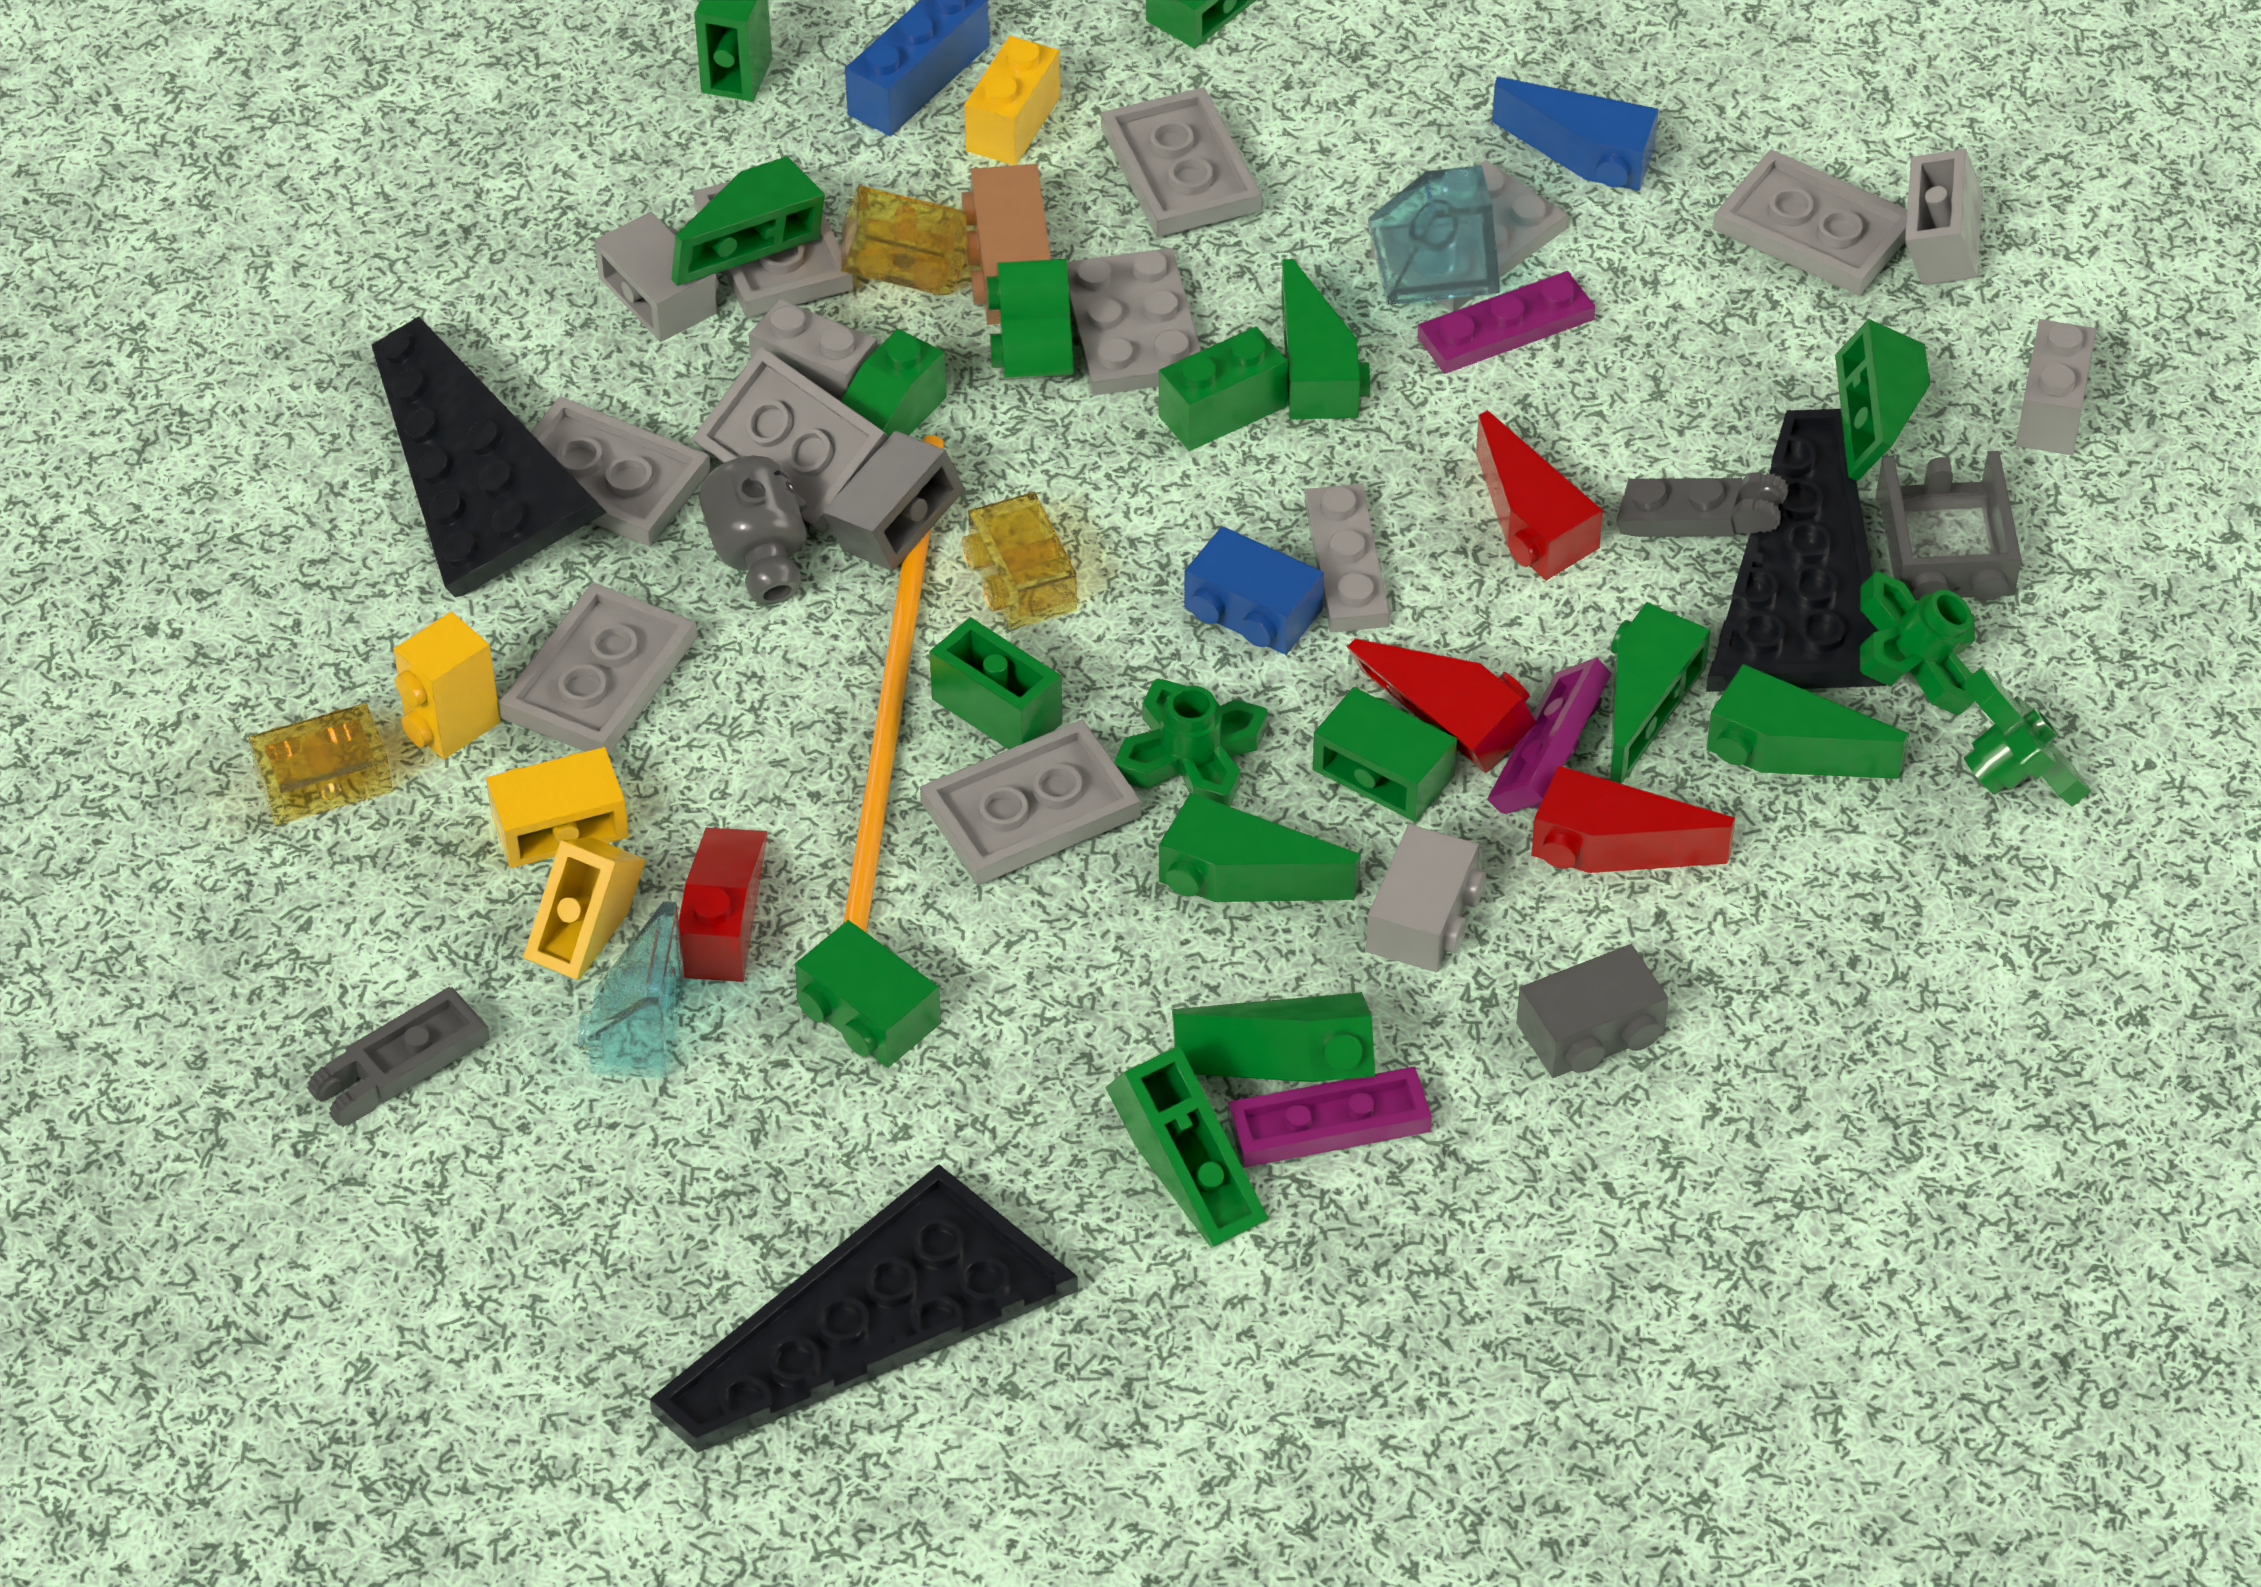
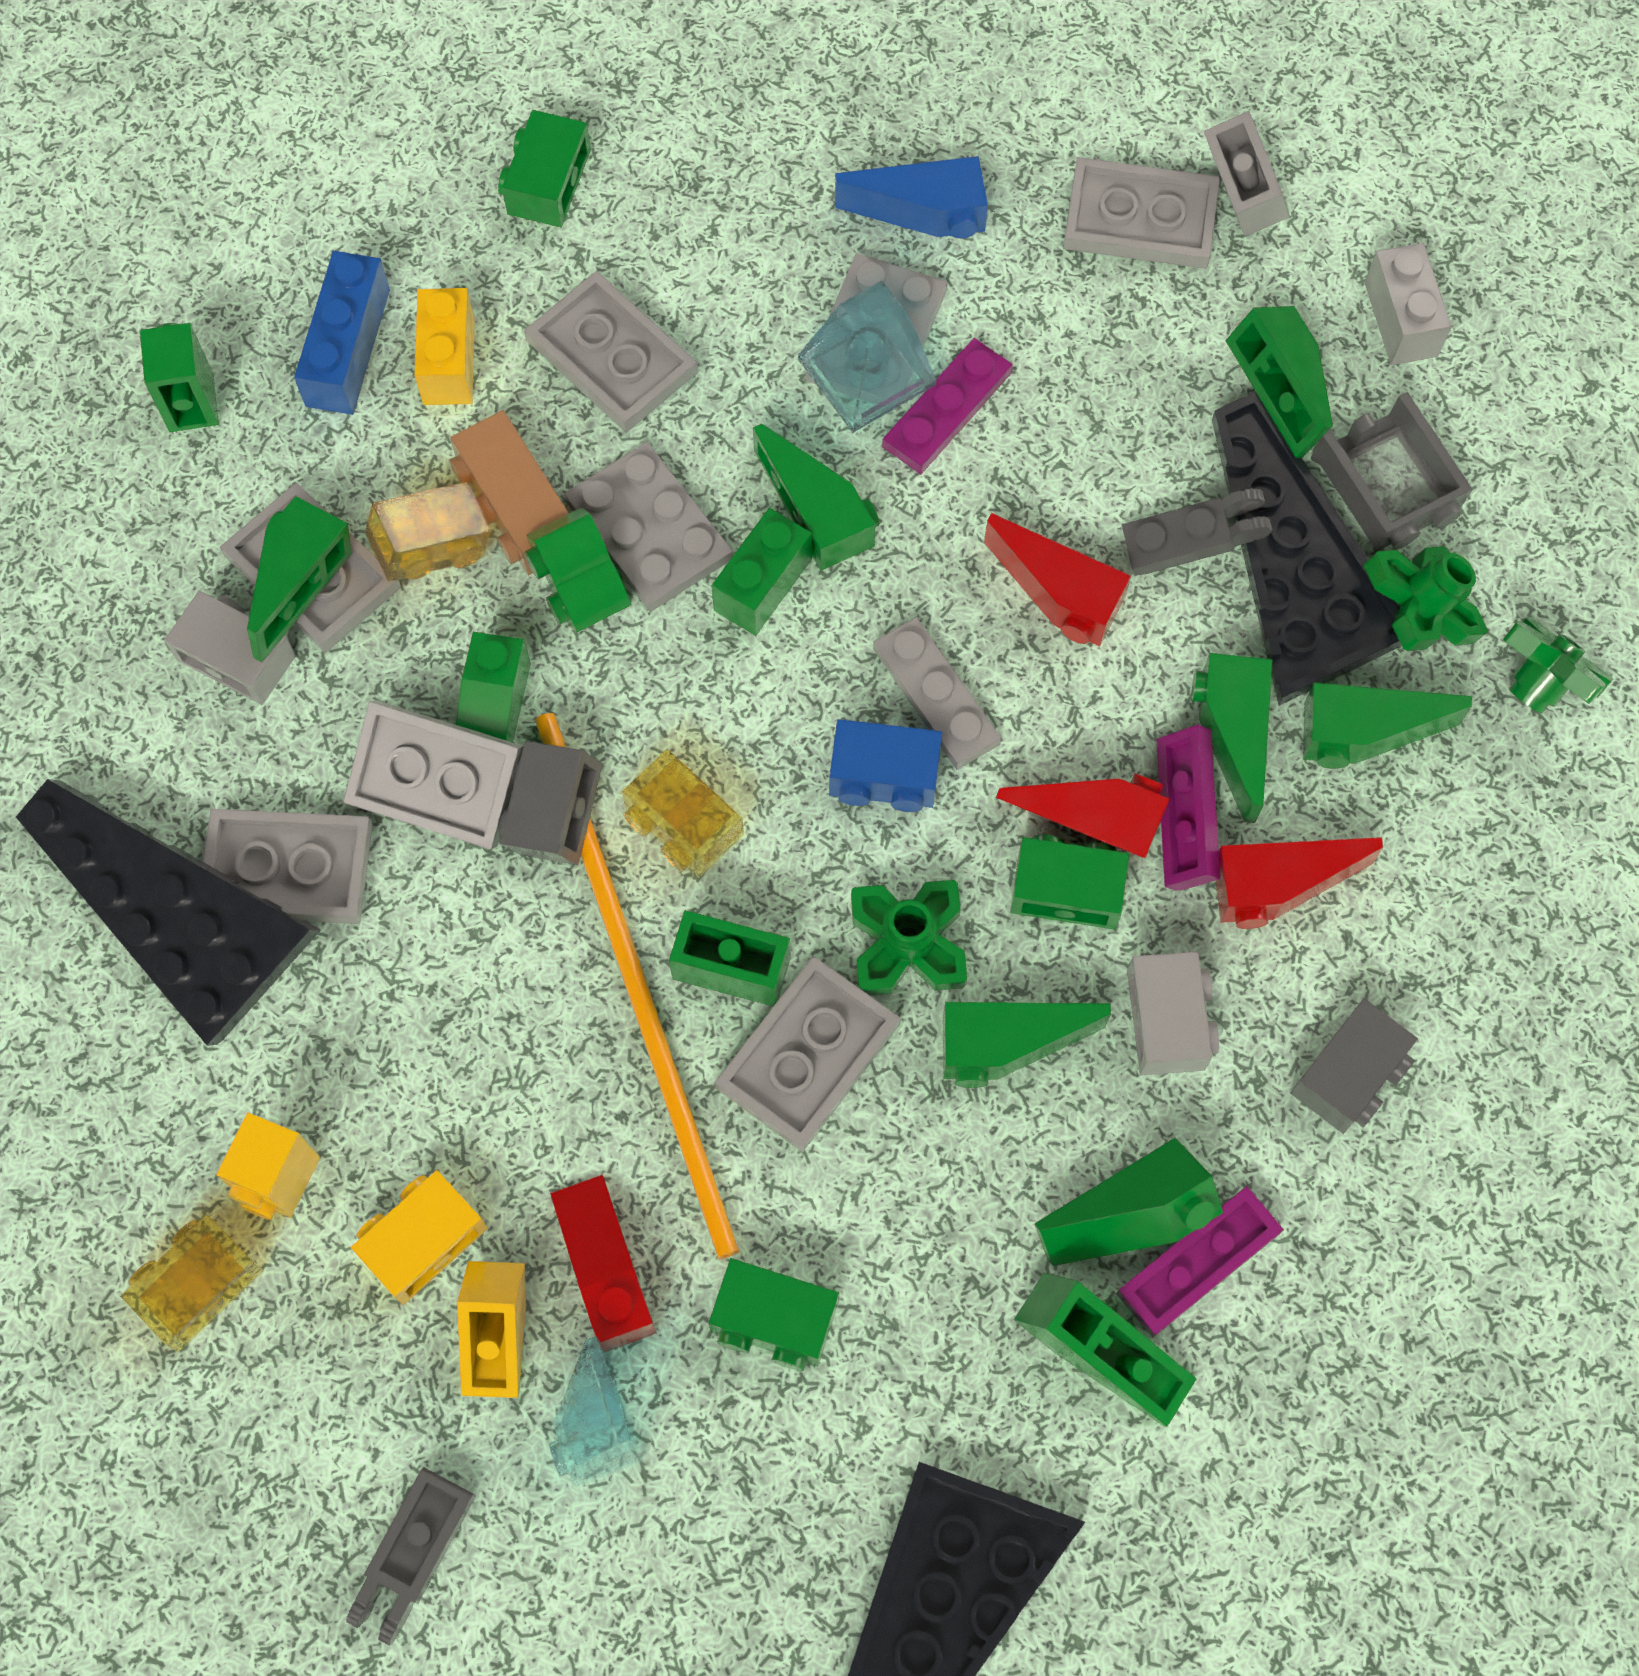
camera: 25 degrees left, 20 degrees up
light grey plate [499,582,697,756] -> none
dark grey piece [699,455,807,605] -> none
light grey brick [749,298,878,401] -> none

